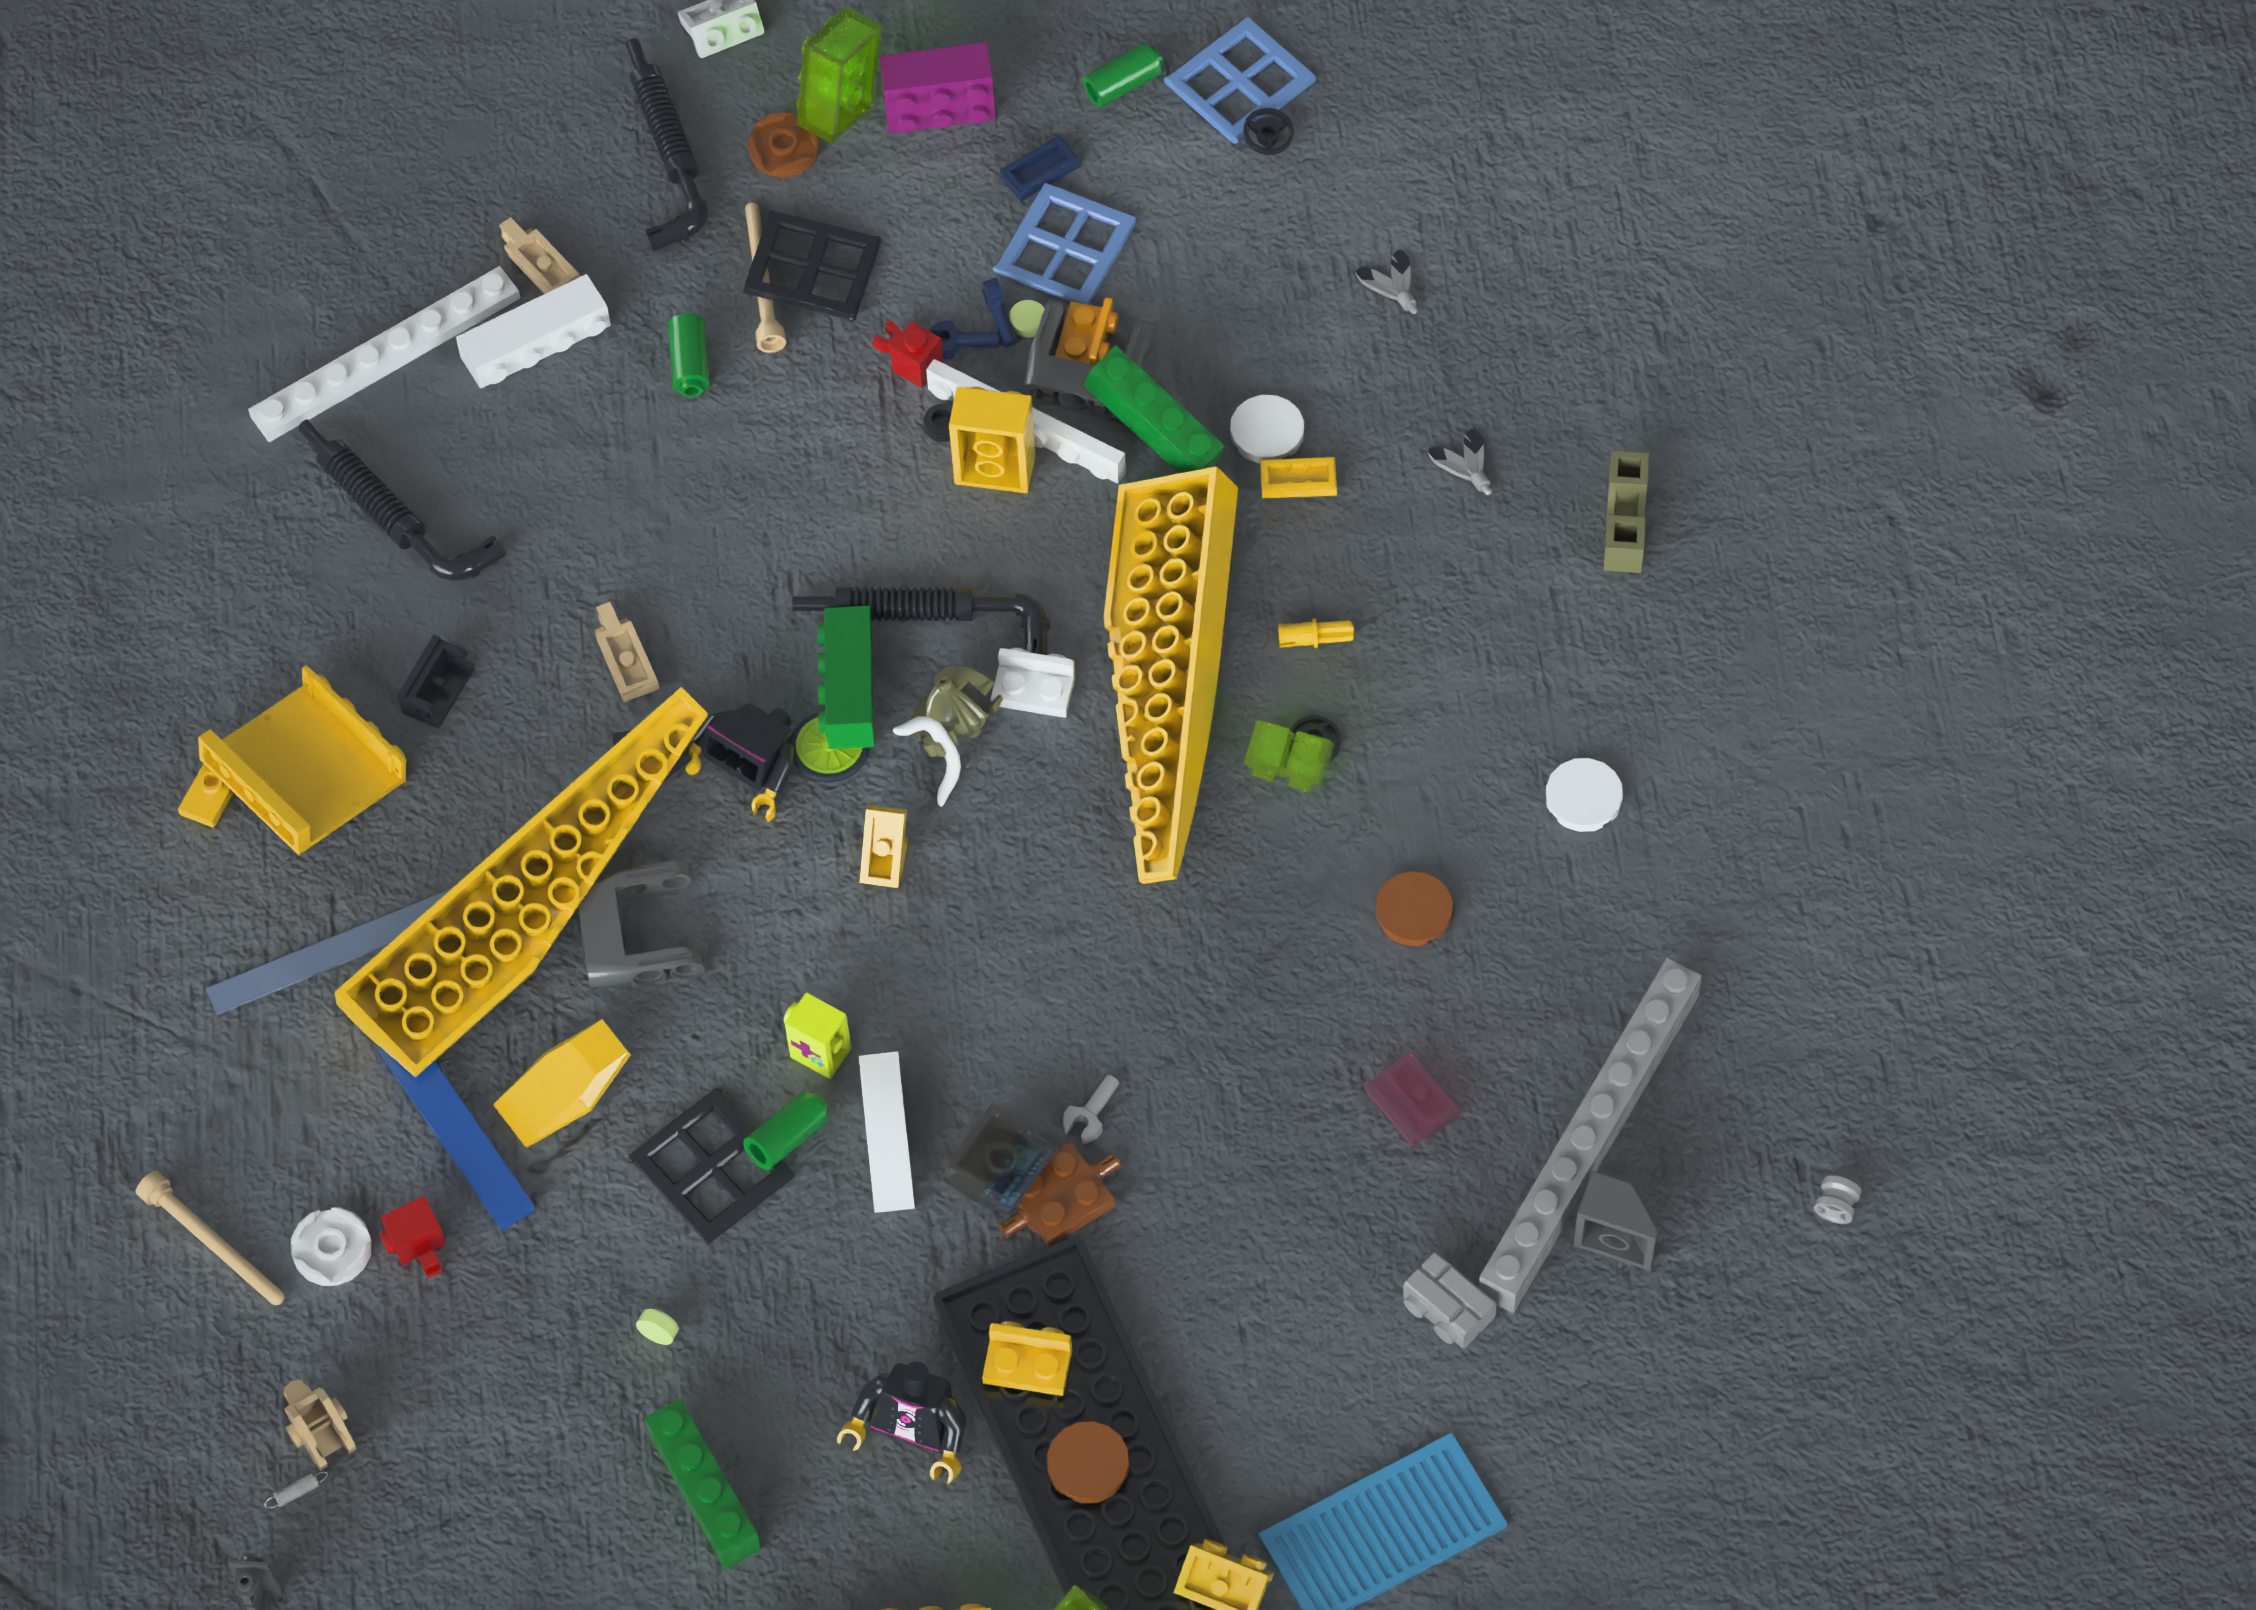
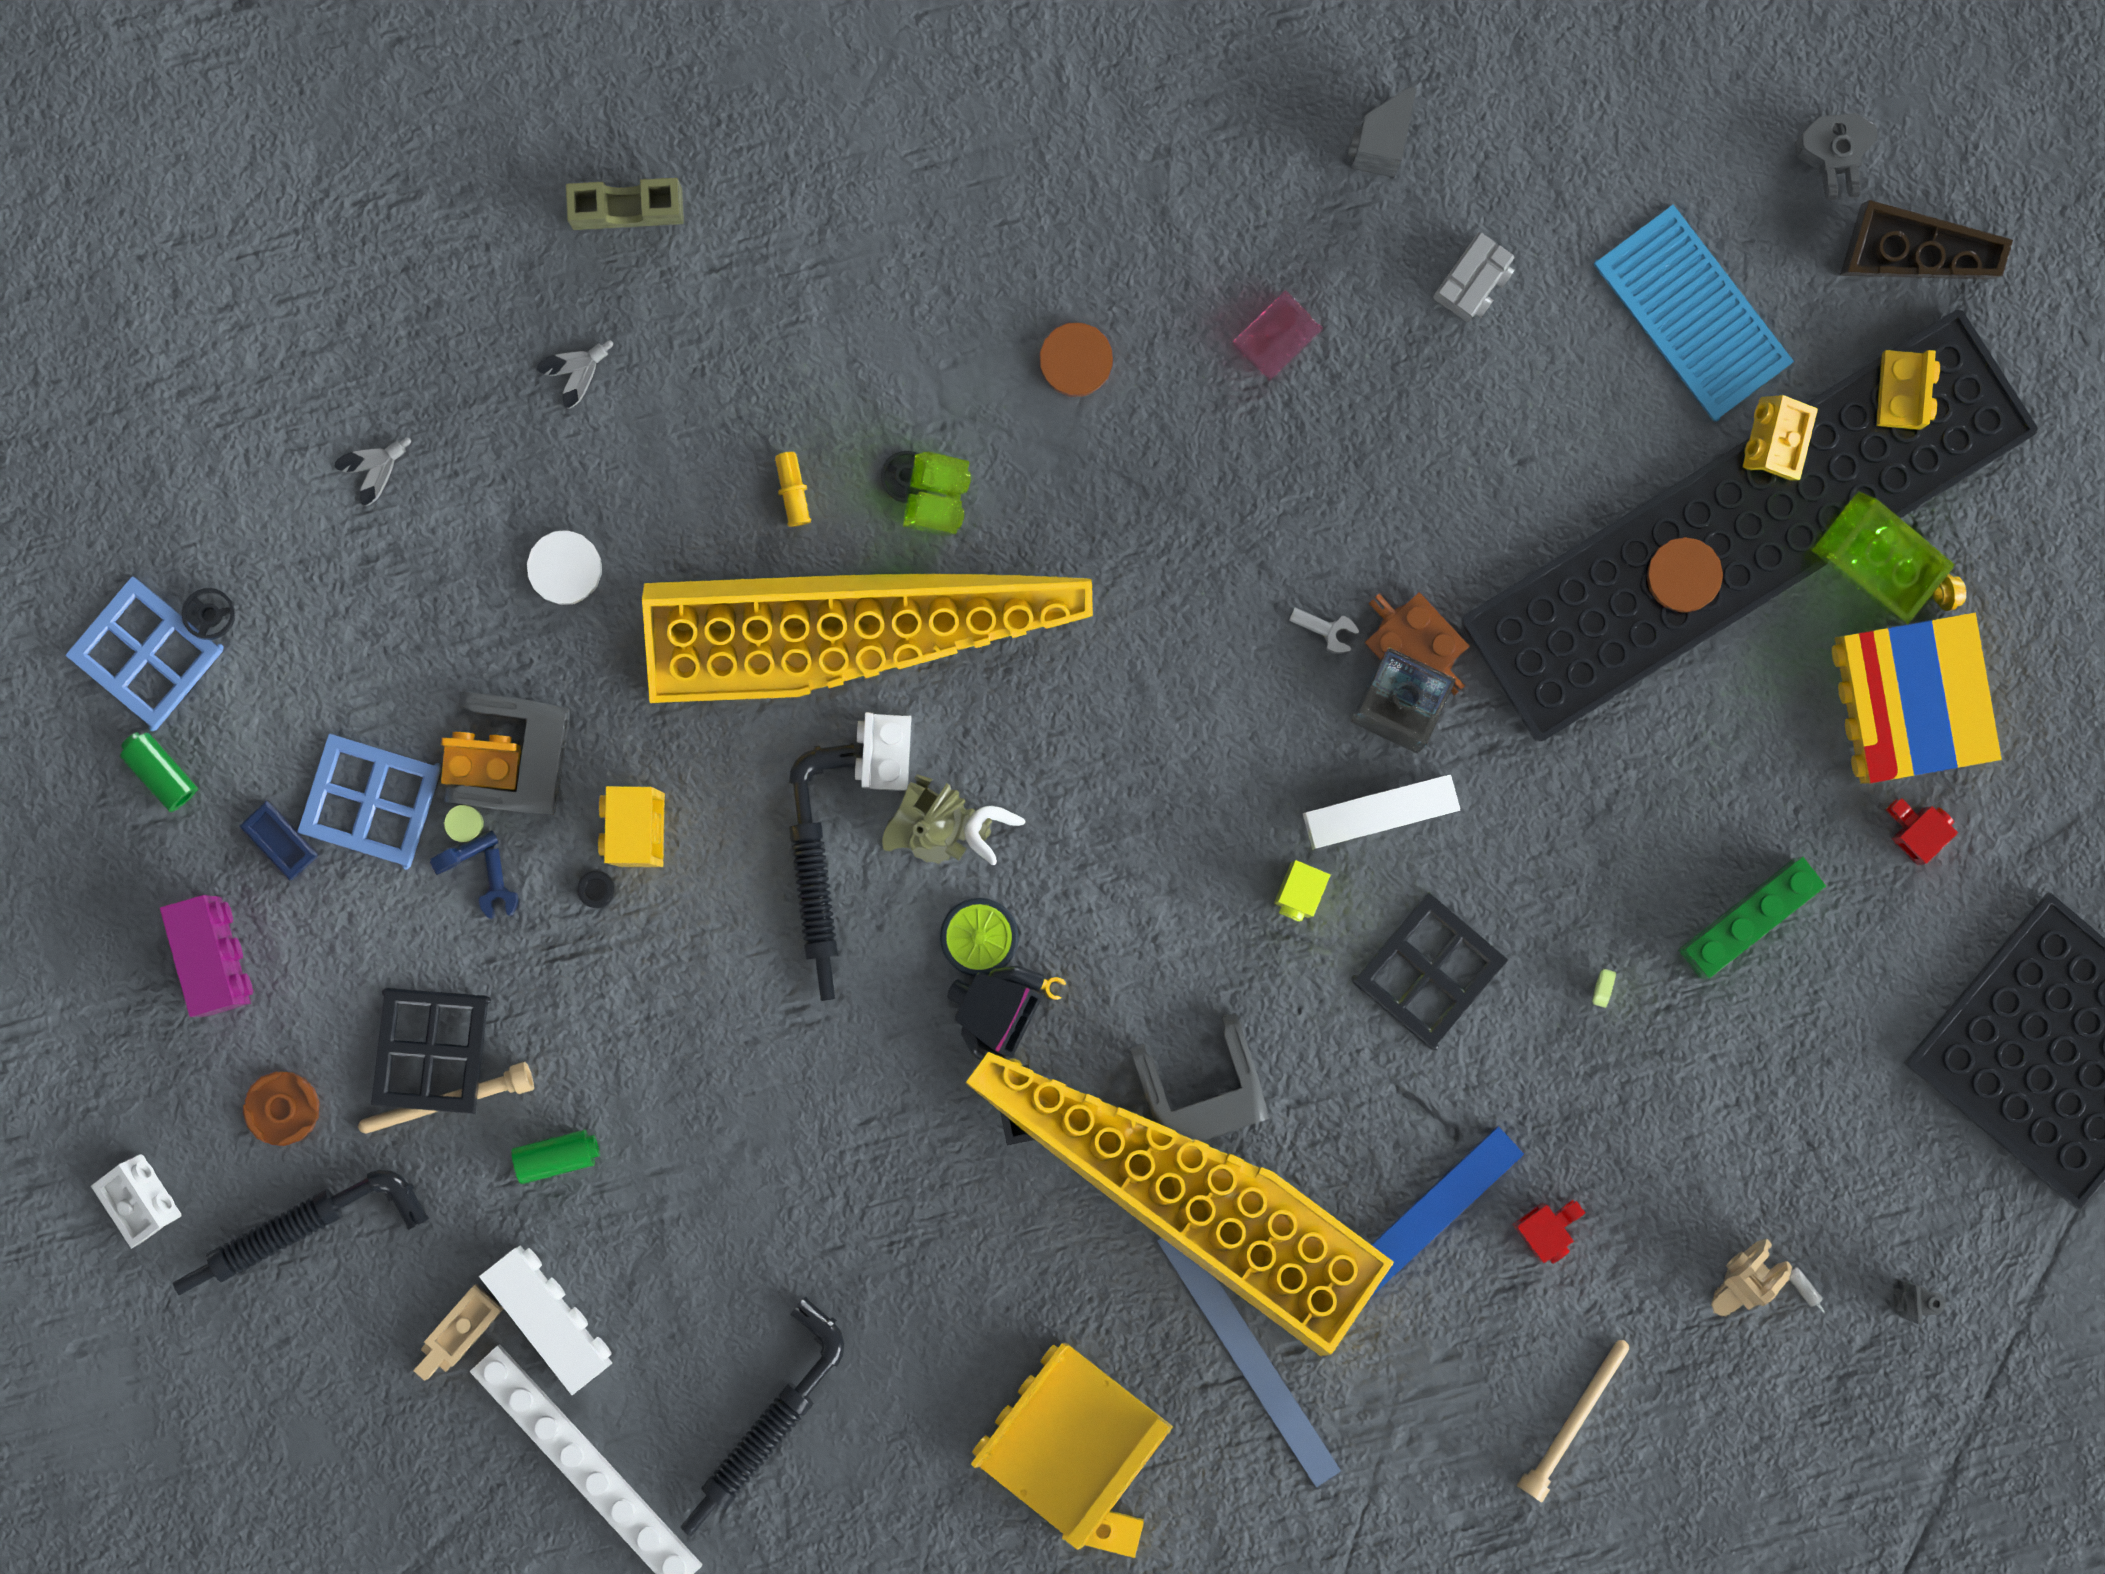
camera: 100 degrees left, 25 degrees up
white tile [291,1207,372,1286] -> none
black hinge [397,635,475,728] -> none
yellow piece [493,1019,631,1148] -> none
tan hinge [595,602,659,702] -> none
green brick [743,1091,828,1170] -> none
clear neon green brick [796,7,882,144] -> none
green brick [817,606,874,749] -> none
black torso [837,1362,966,1484] -> none
slope [860,805,908,888] -> none
red brick [872,320,944,388] -> none
white plate [926,359,1126,484] -> none
yellow bracket [982,1321,1072,1396] -> none
green brick [1083,345,1225,474] -> none
yellow plate [1260,457,1337,499] -> none
light grey brick [1479,958,1702,1314] -> none
white tile [1546,758,1623,832] -> none

